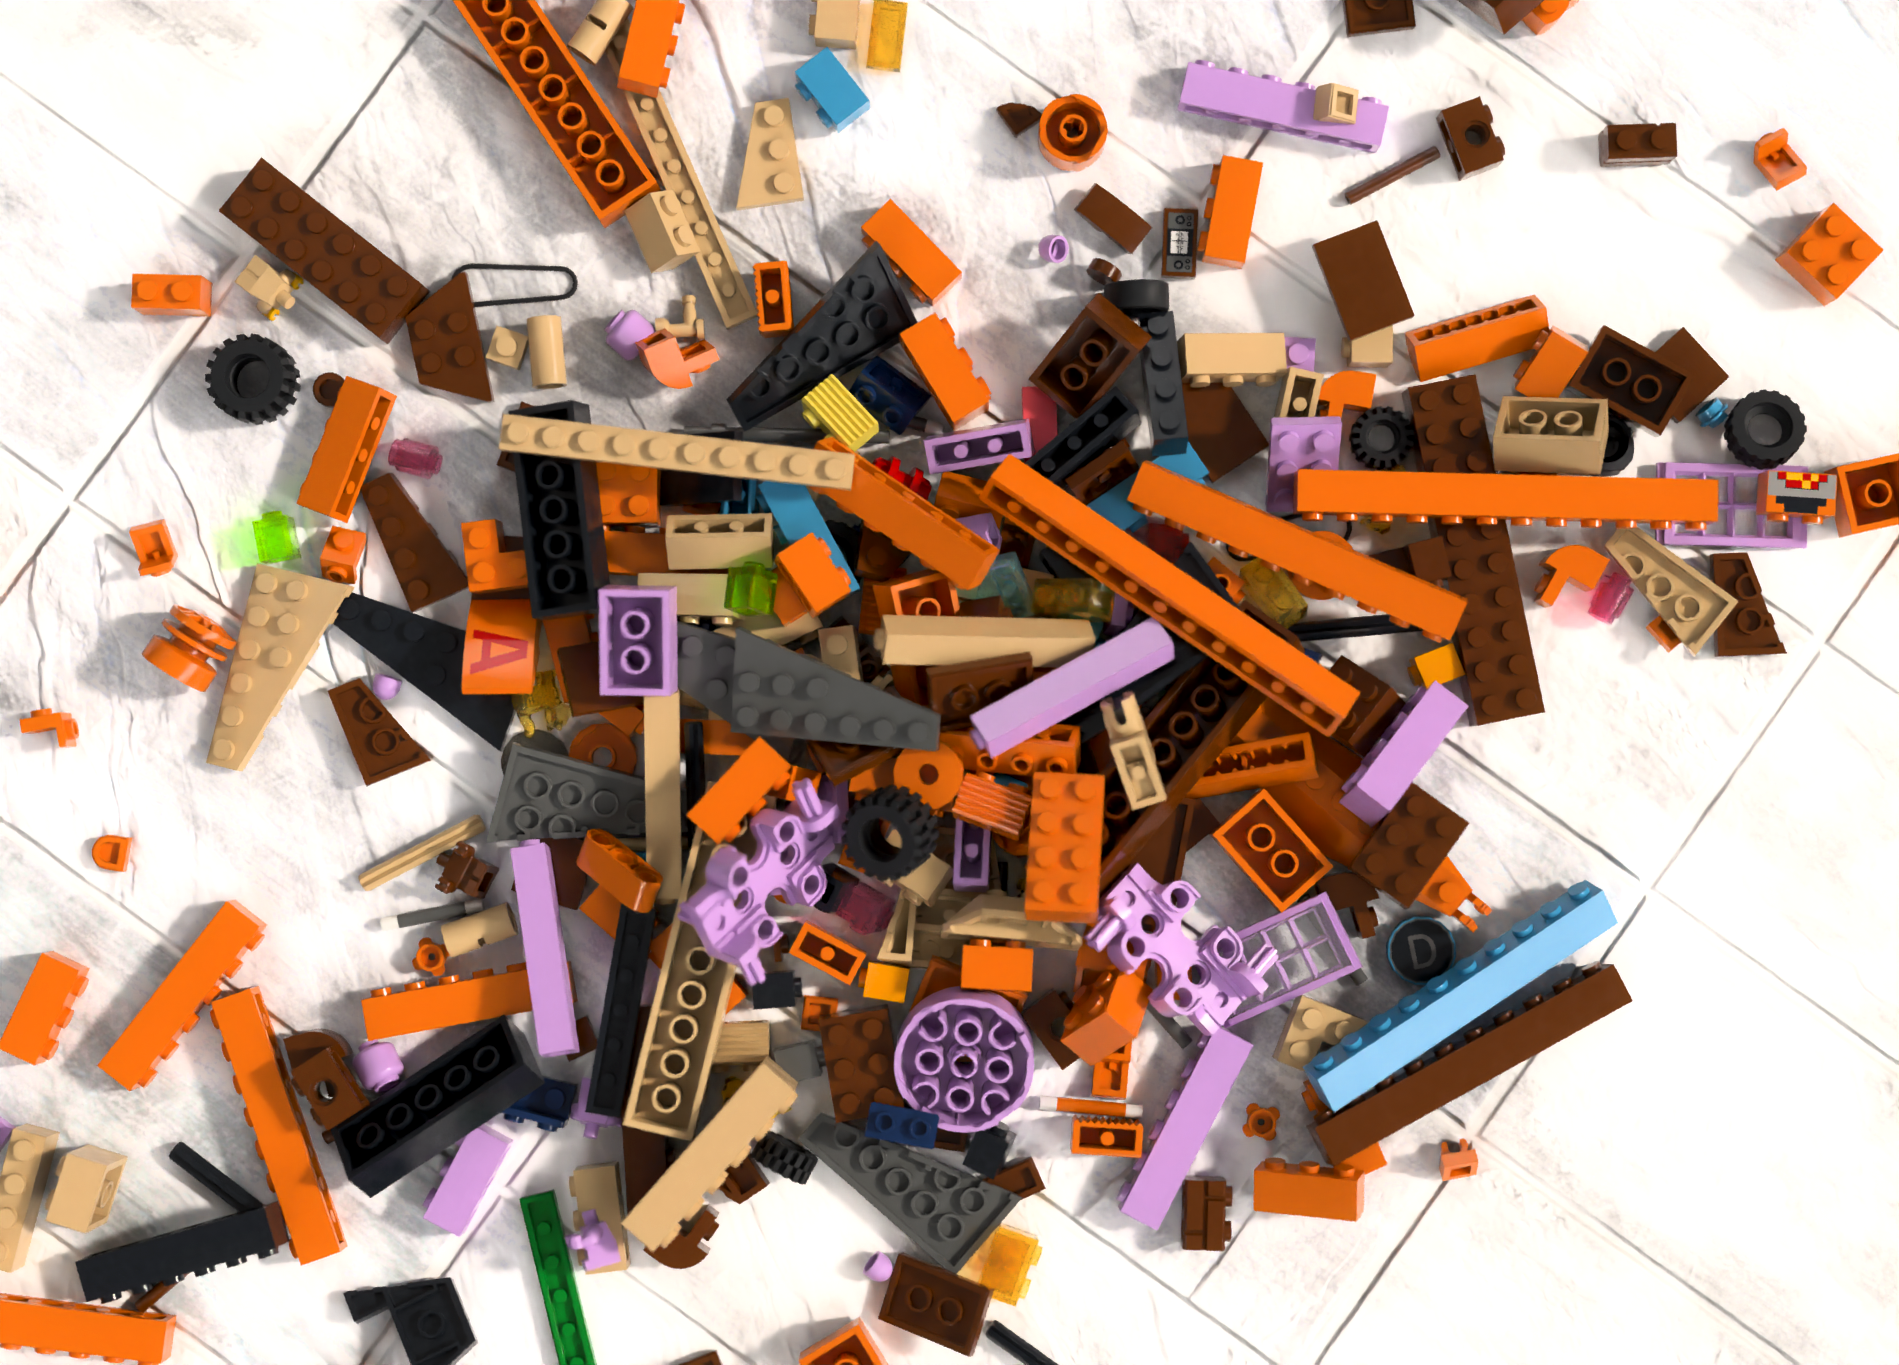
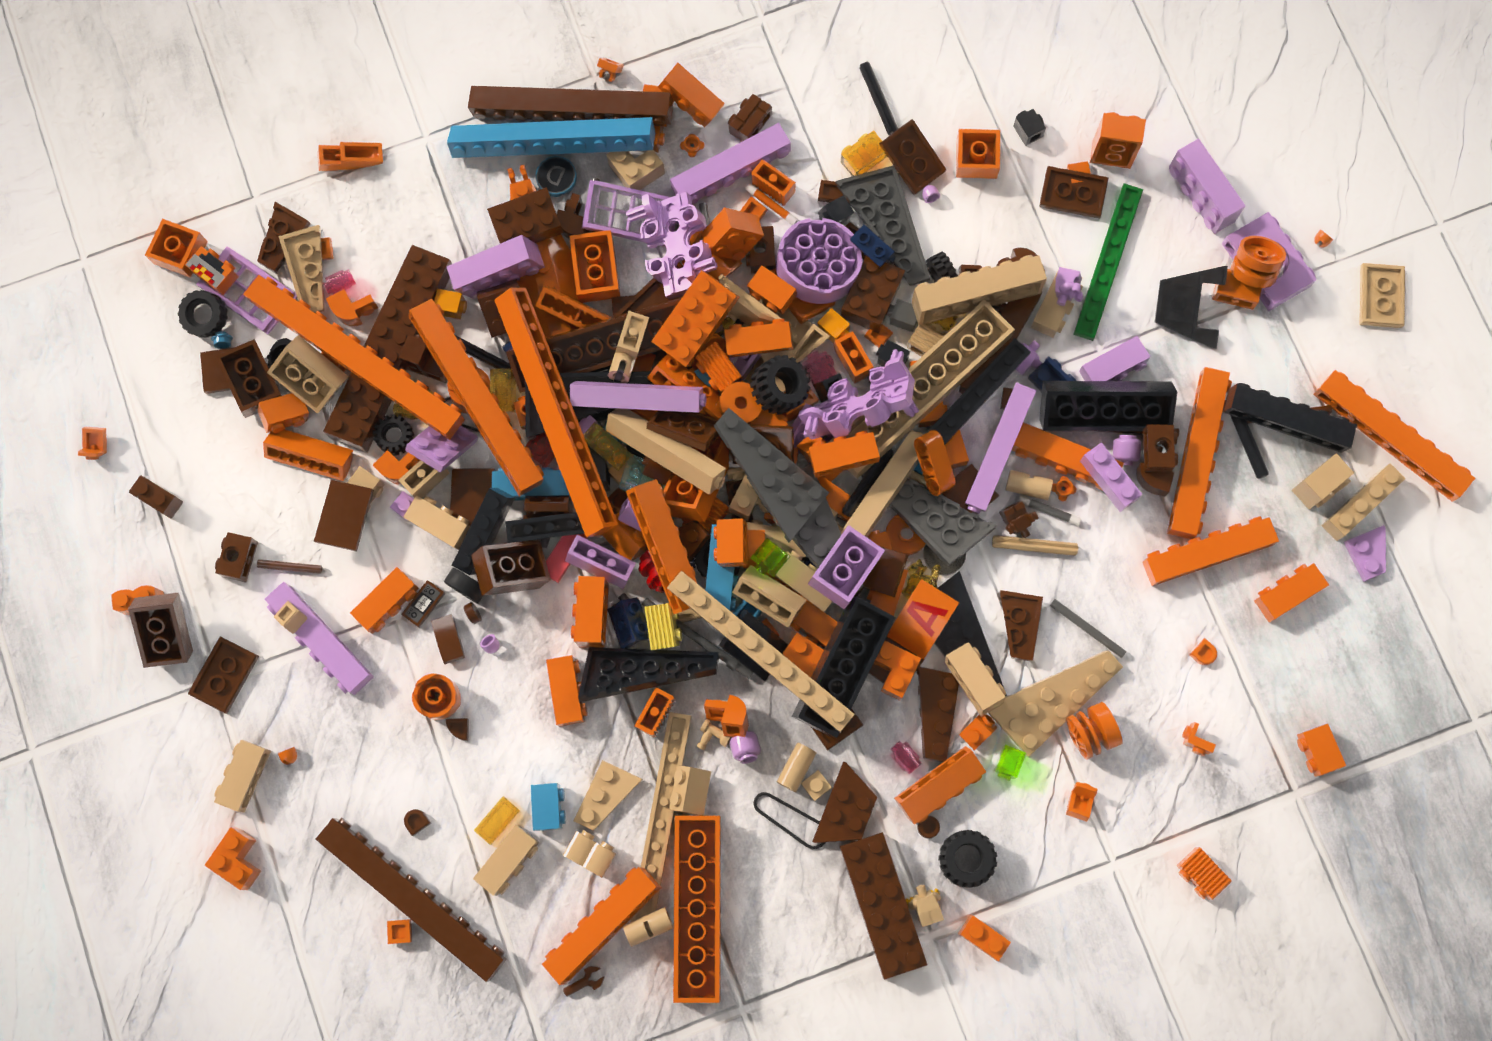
camera: 140 degrees left, 10 degrees down
lavender hinge [372,673,402,700] -> none
orange brick [1775,203,1884,306] -> none
none -> orange slope [317,142,383,171]
none -> tan brick [563,830,616,878]
none -> orange brick [724,319,793,358]
none -> tan brick [945,642,1006,716]
none -> dark grey bar [1050,599,1127,658]
none -> lavender brick [1080,442,1142,512]

